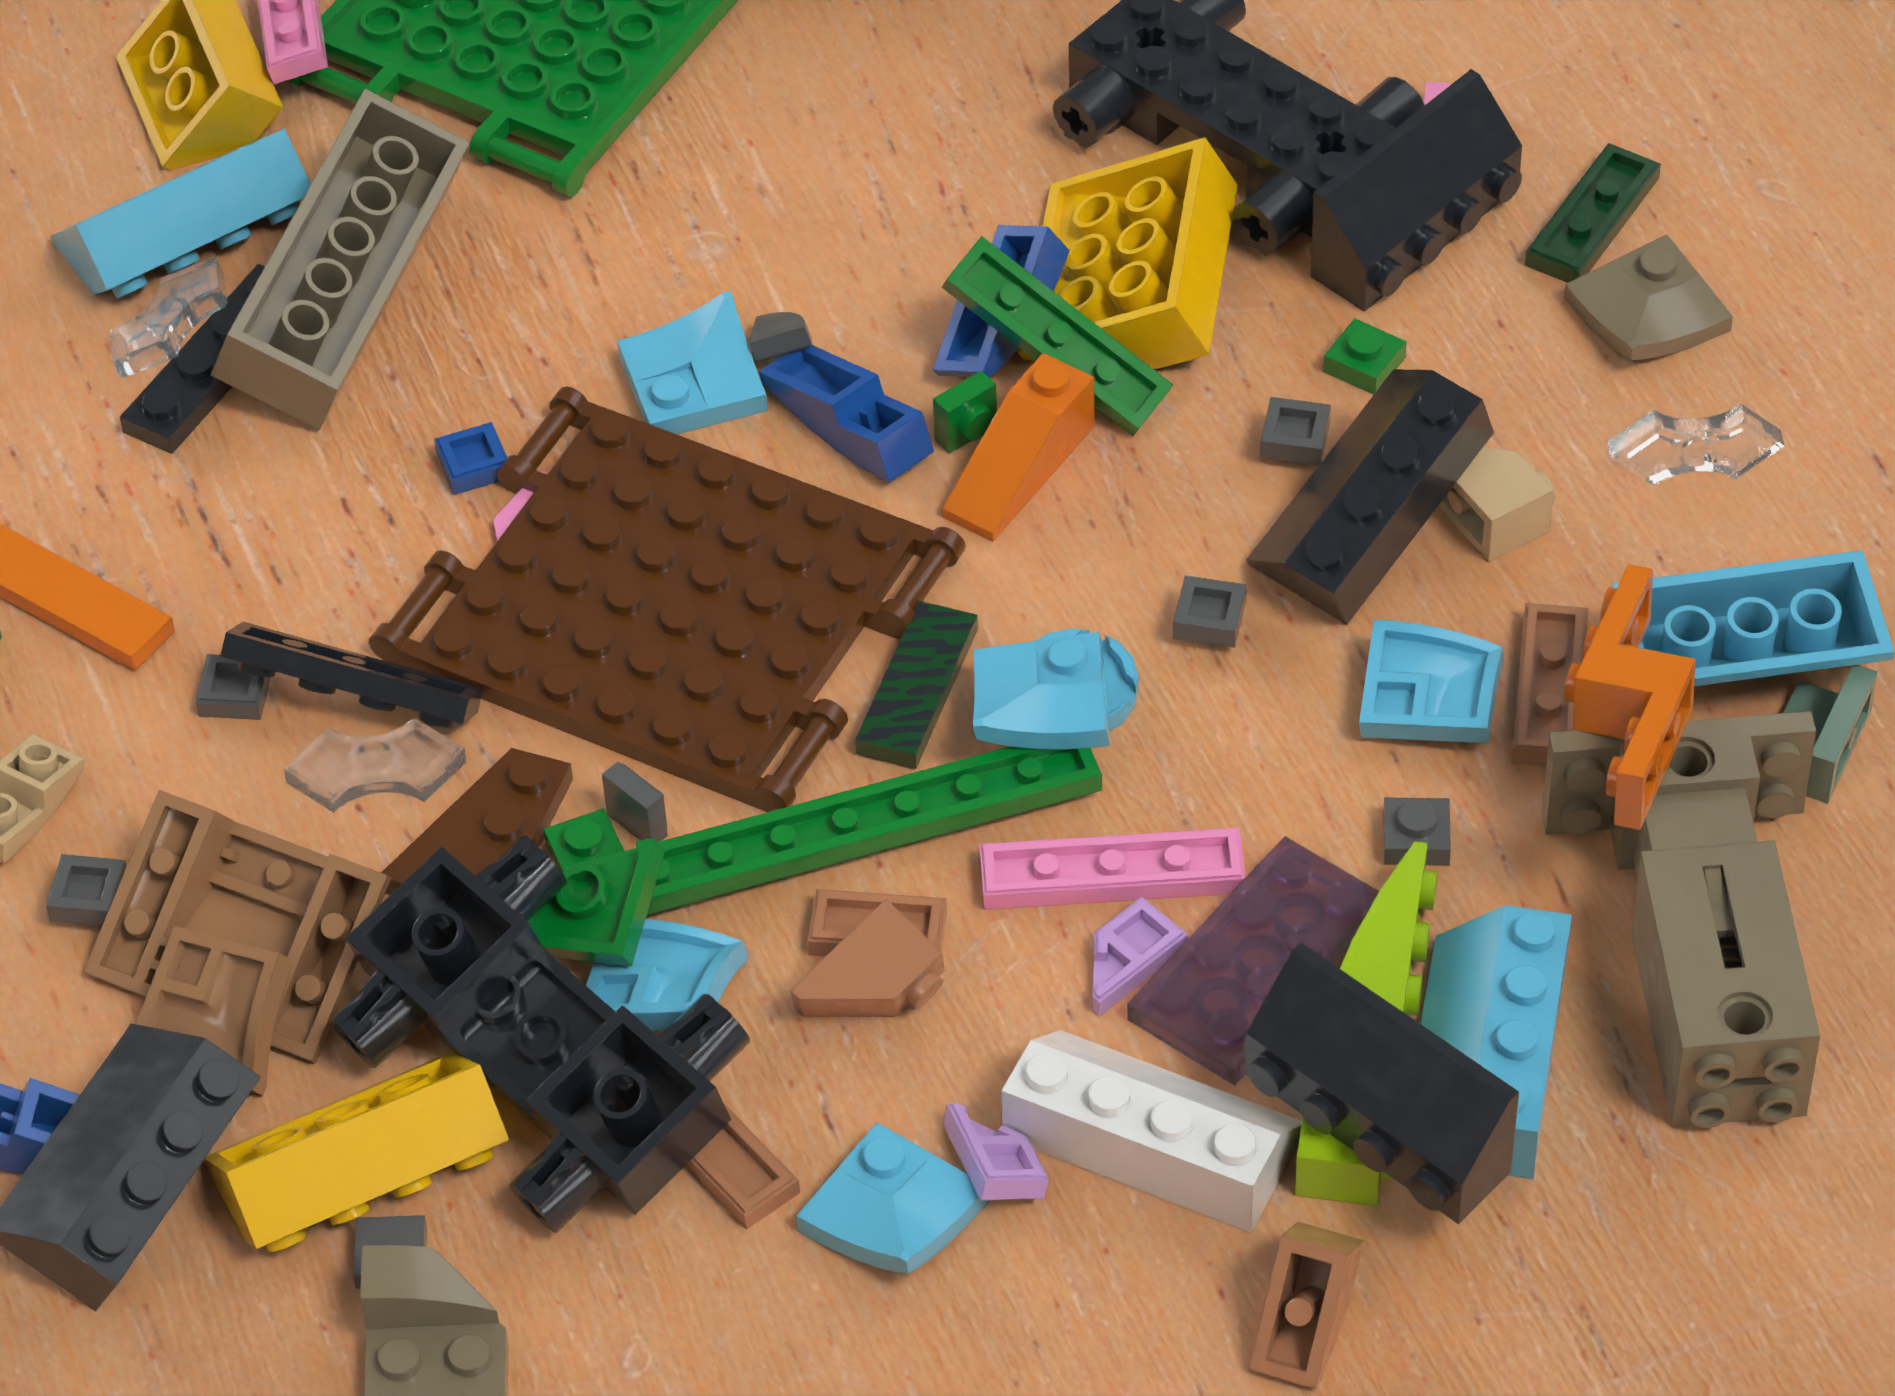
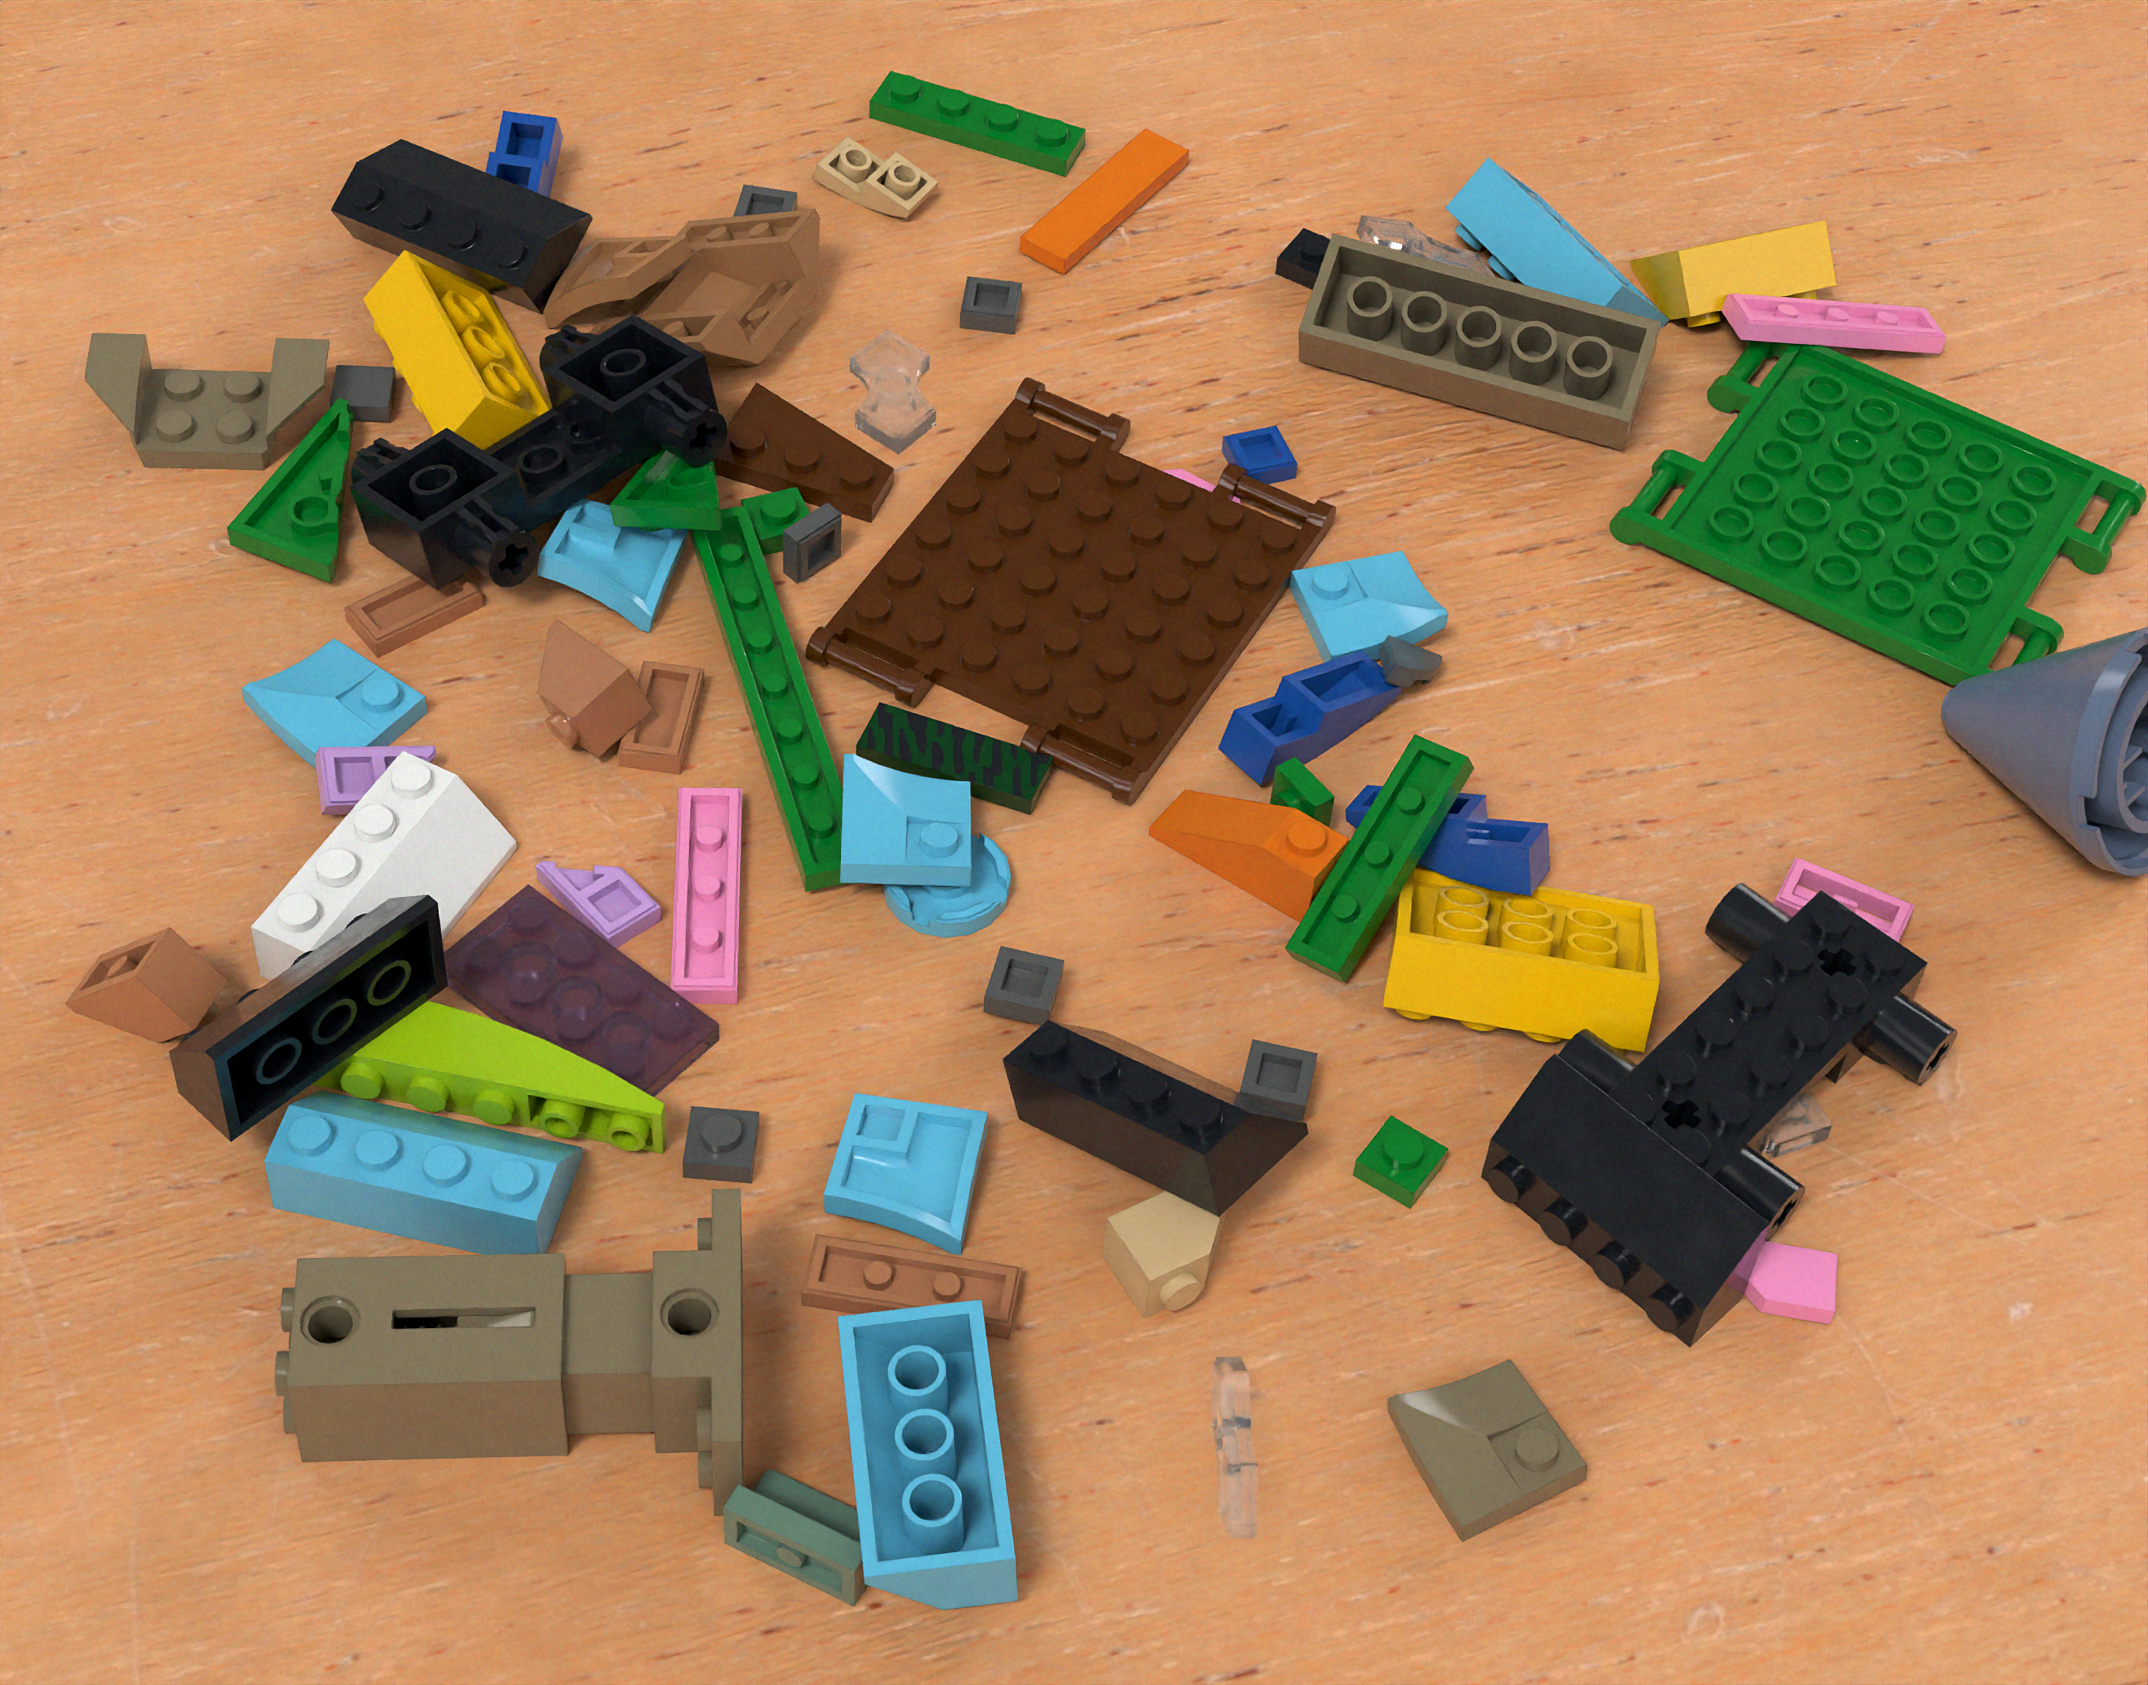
camera: 85 degrees right, 0 degrees up
black plate [220,622,483,728] -> none
dark green tile [1525,143,1661,283] -> none
orange bracket [1564,564,1696,830] -> none
none -> green wing [227,398,354,583]
none -> bright pink tile [1774,857,1915,943]

